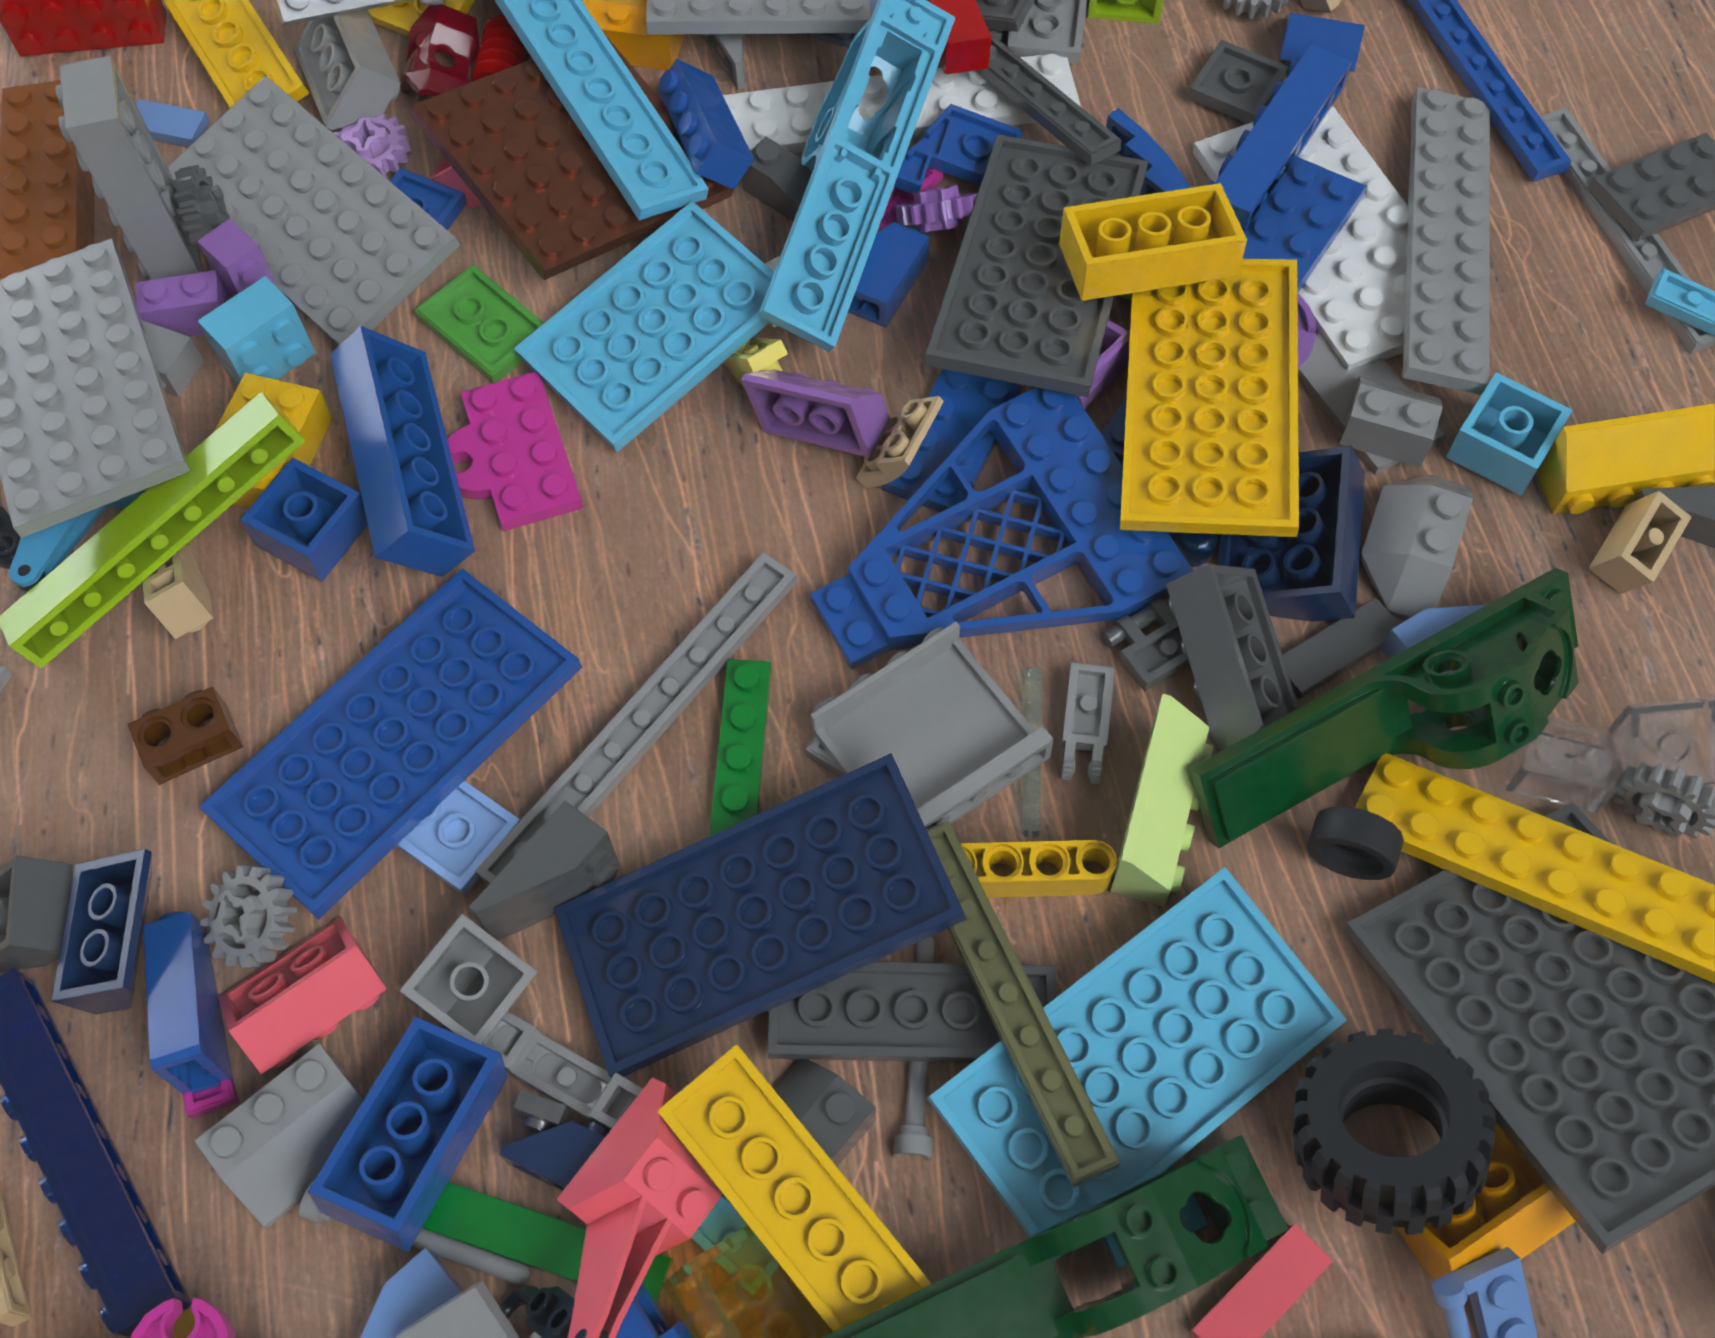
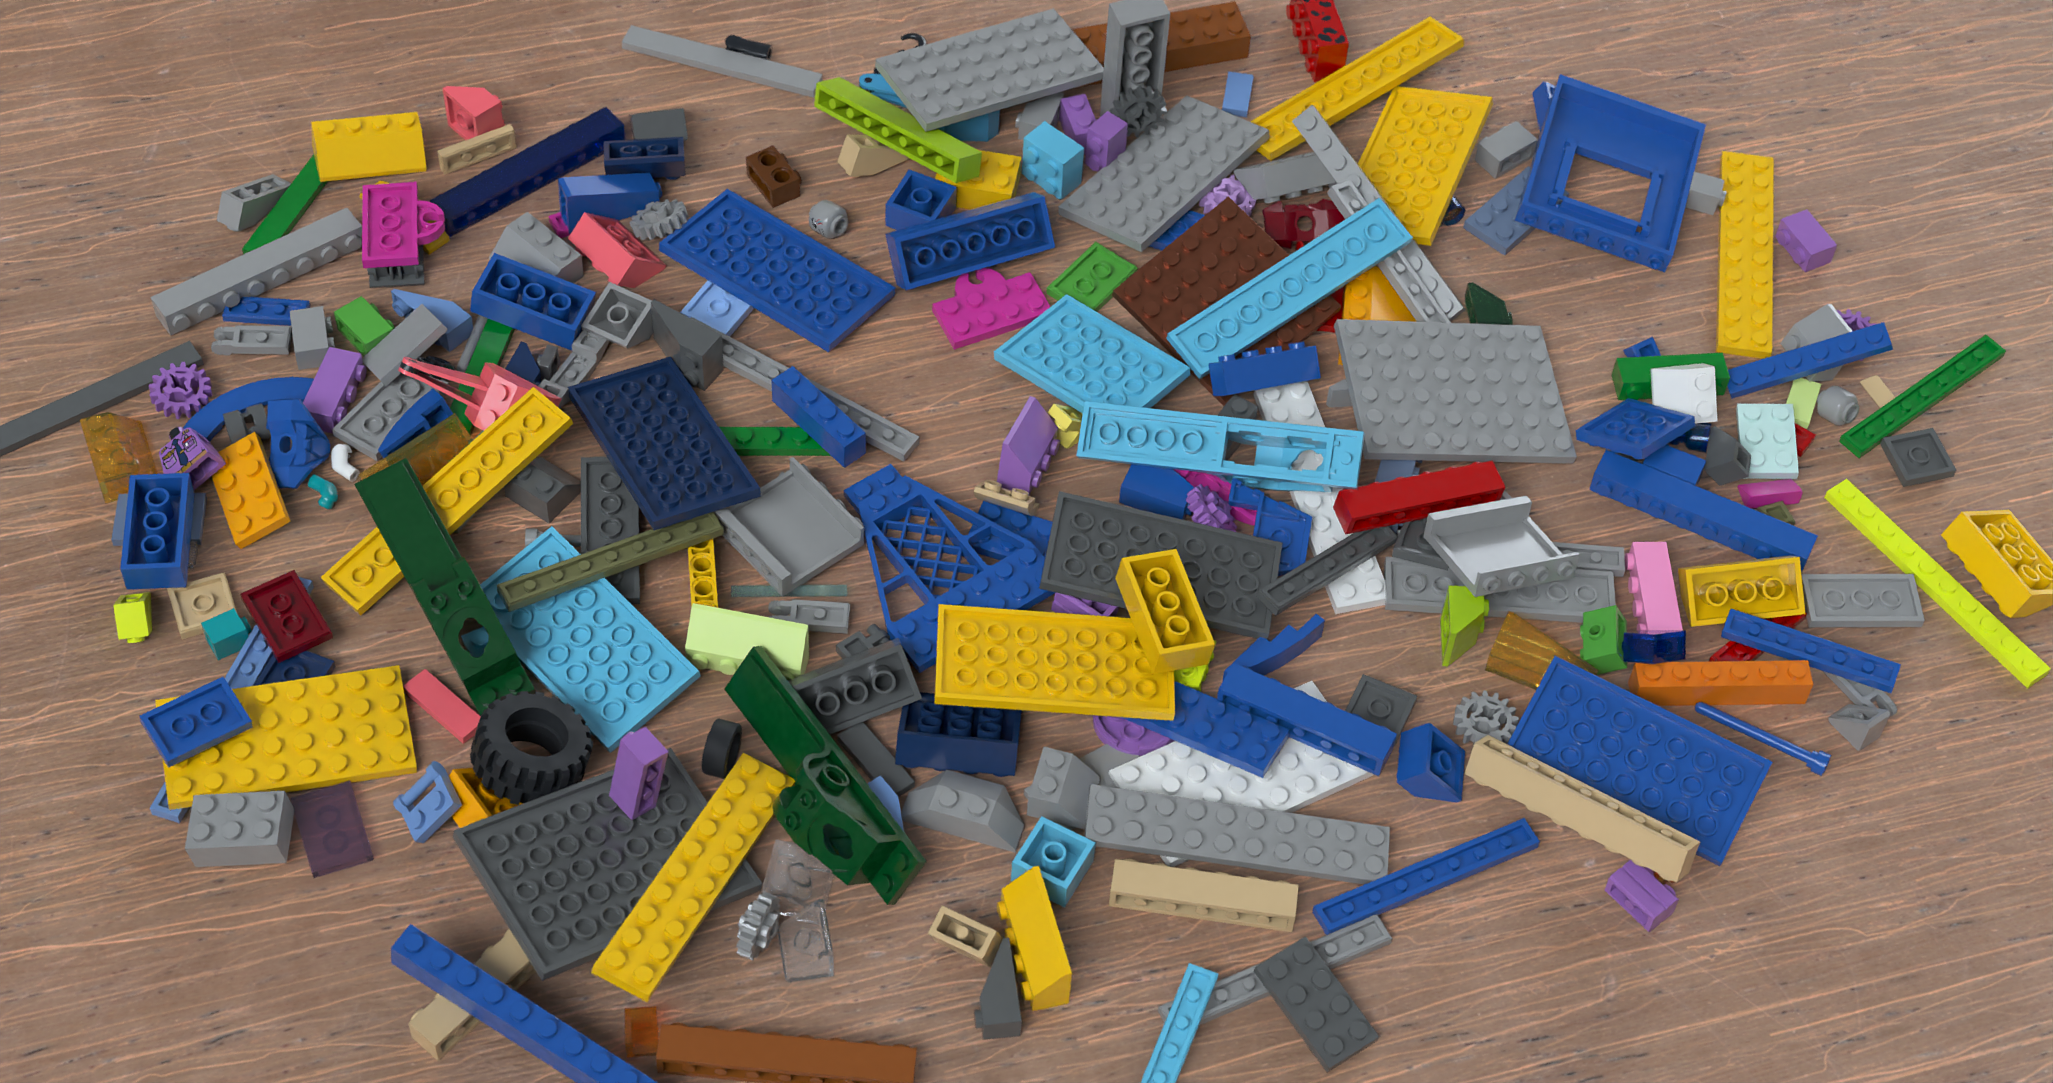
camera: 80 degrees right, 10 degrees down
none -> medium lavender brick [609,727,668,820]
none -> blue brick [771,366,866,468]
none -> light grey head [809,200,848,239]
none -> tan brick [1109,859,1299,932]

